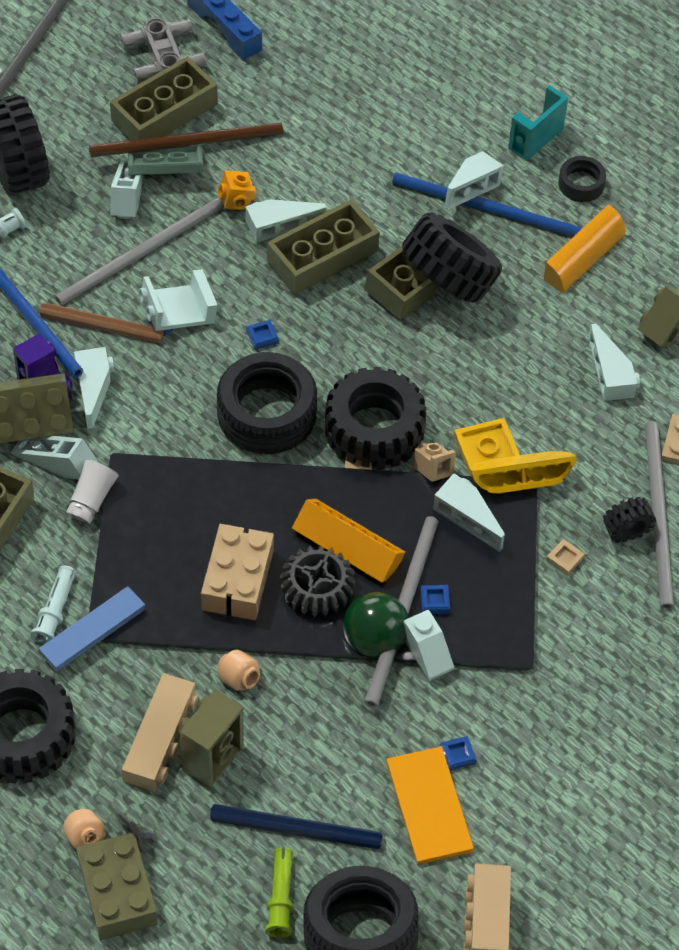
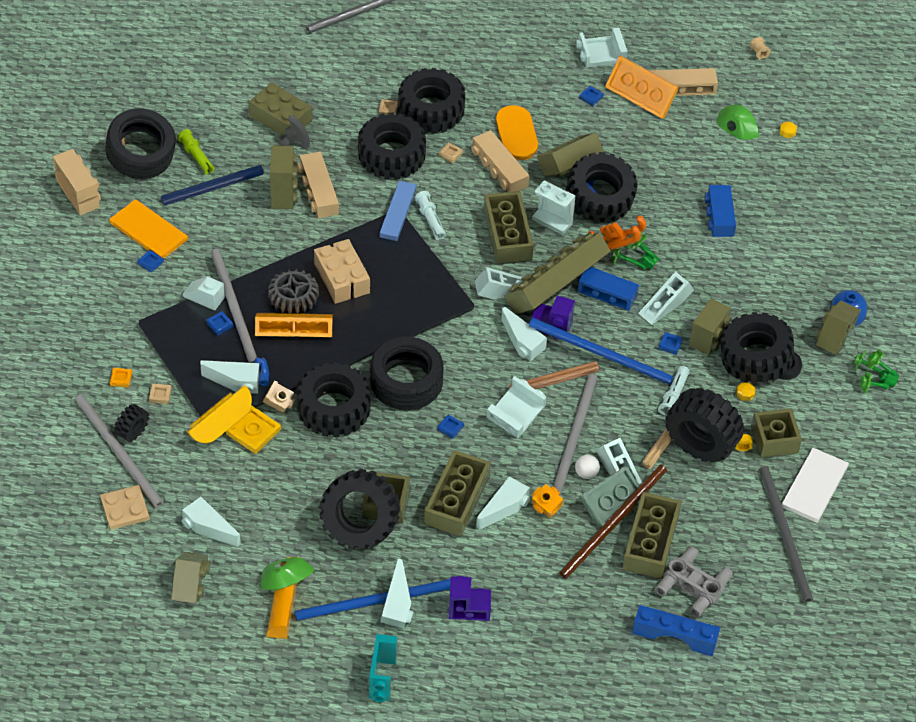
camera: 145 degrees right, 5 degrees down
light nougat head [63,809,106,849] -> none
white plant [67,459,119,524] -> none
light nougat head [218,649,260,691] -> none
dark green piece [343,592,409,658] -> none
black tyre [558,156,607,202] -> none
none -> light orange tile [110,367,133,388]
none -> blue arm [254,357,269,386]
none -> bright green piece [260,557,314,590]
none -> dark purple brick [449,576,491,621]
none -> white piece [575,455,600,479]
none -> tan axle [642,429,672,469]

